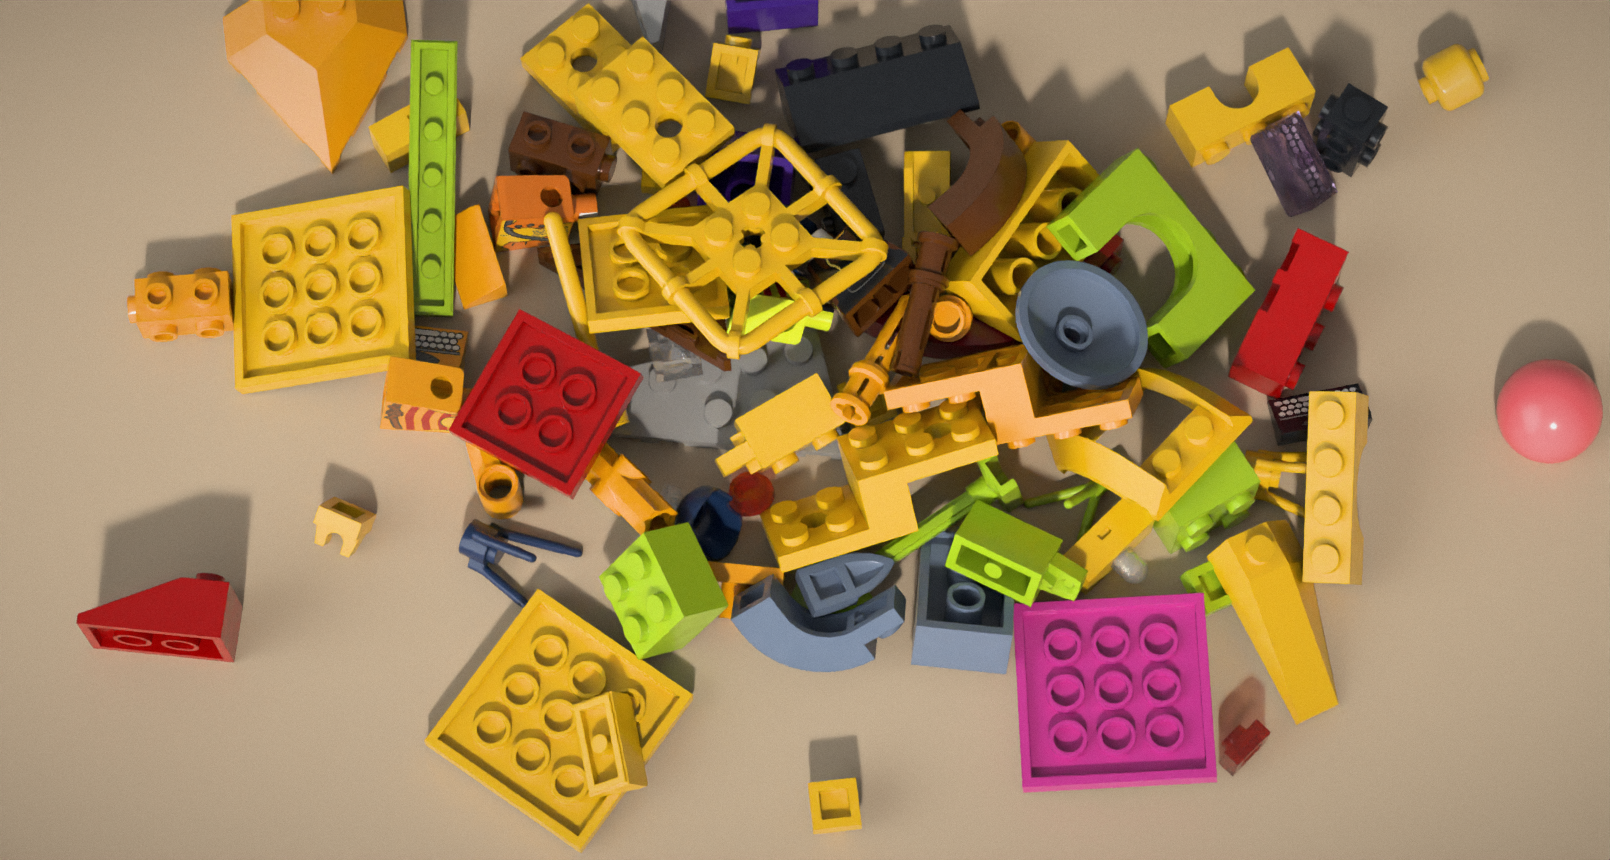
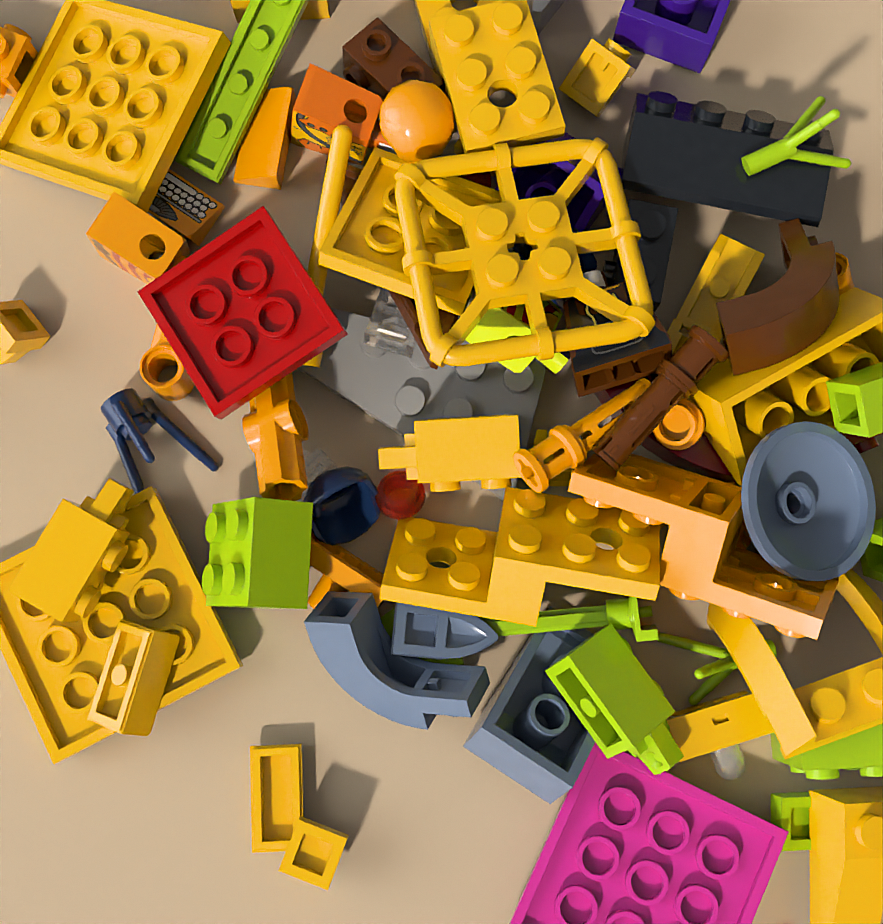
camera: 30 degrees right, 10 degrees up
none -> yellow hinge [7,478,134,622]
none -> yellow tile [250,743,304,853]
none -> light orange hair [379,80,454,162]
none -> lime plant [741,96,851,176]

